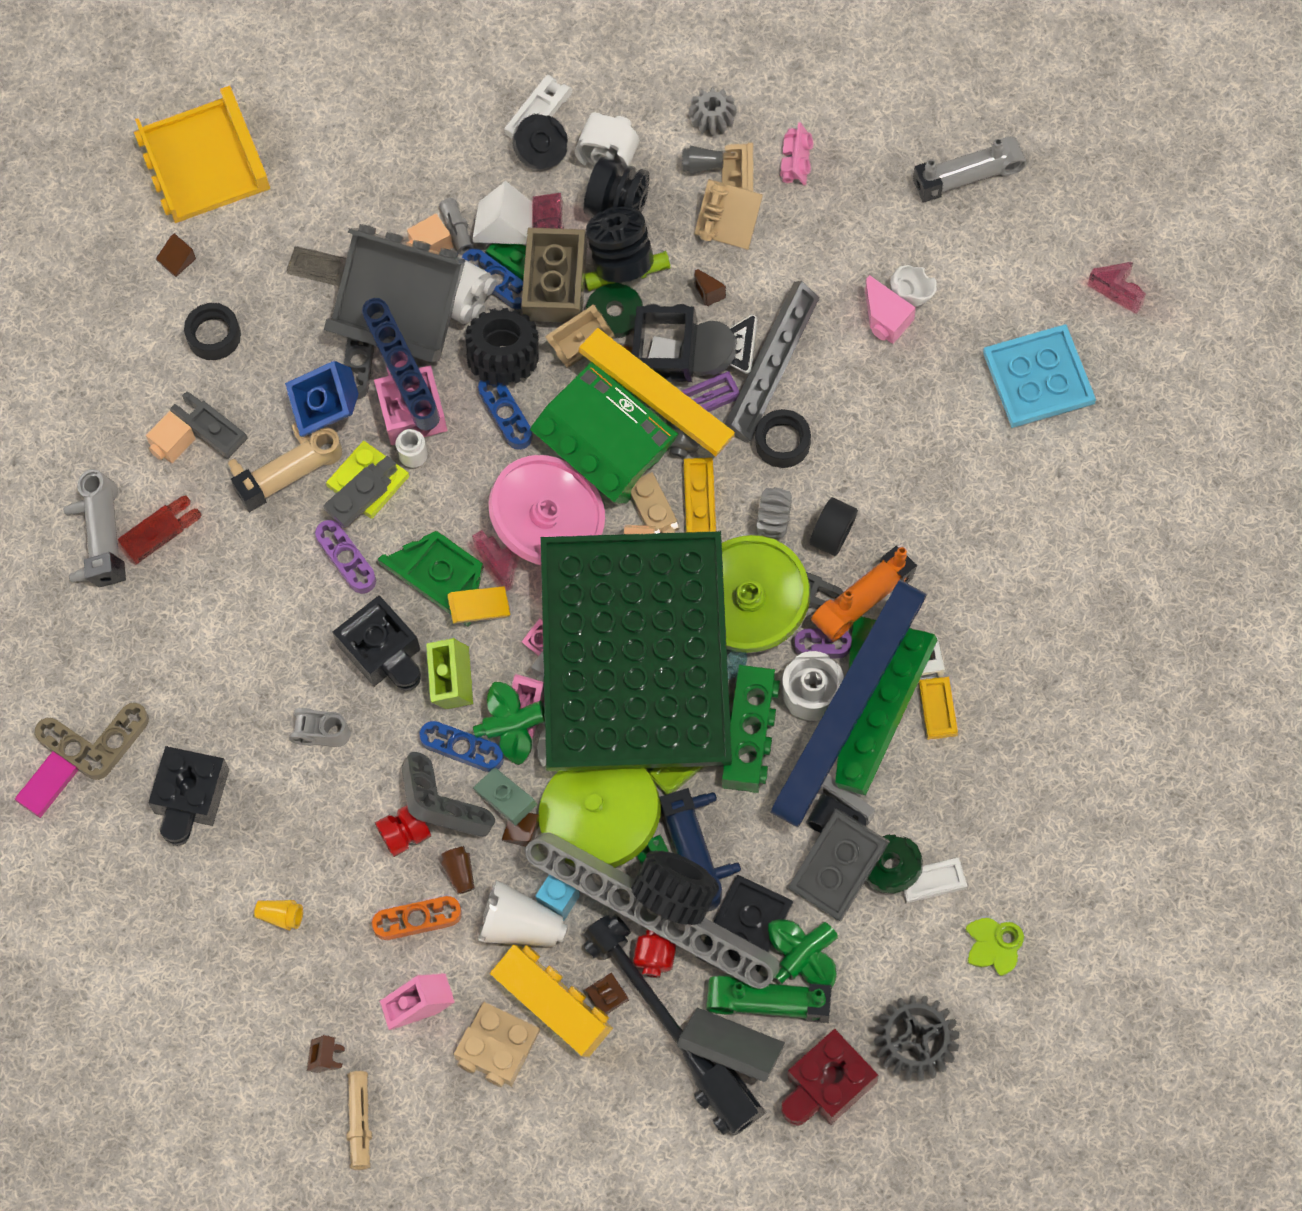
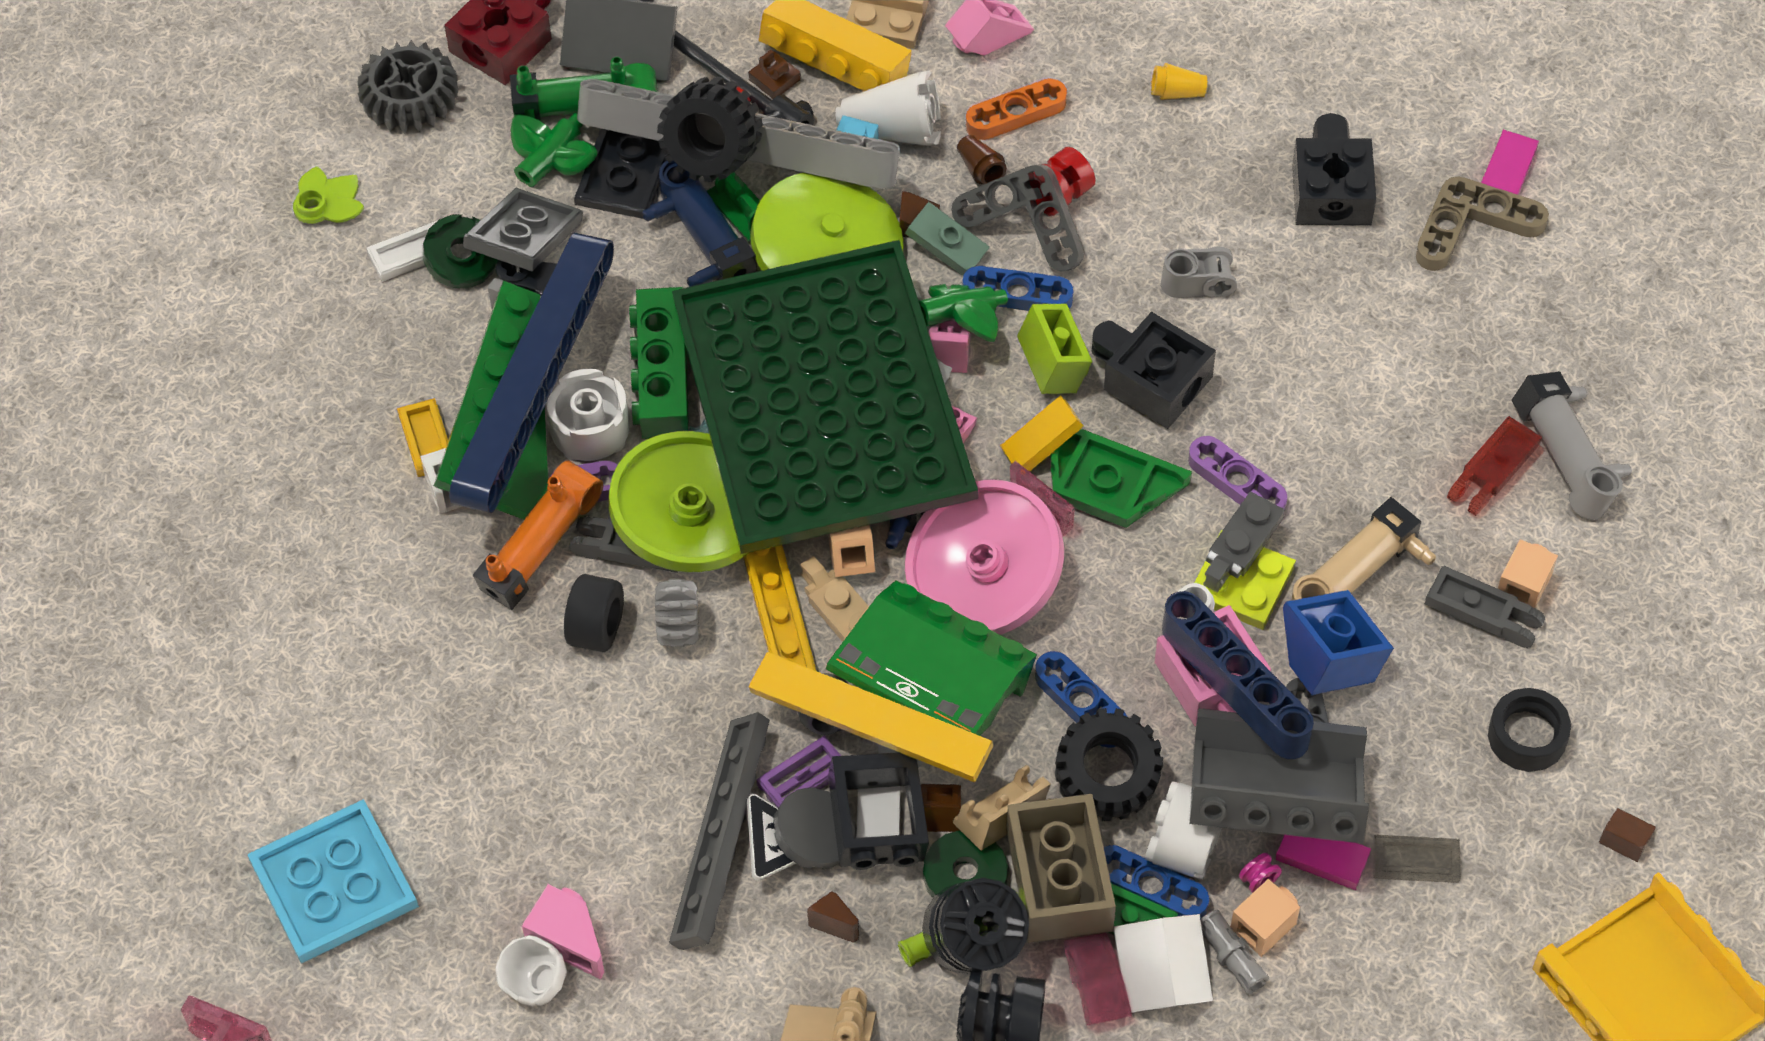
camera: 165 degrees right, 10 degrees down
black tyre [755,409,811,468] -> none

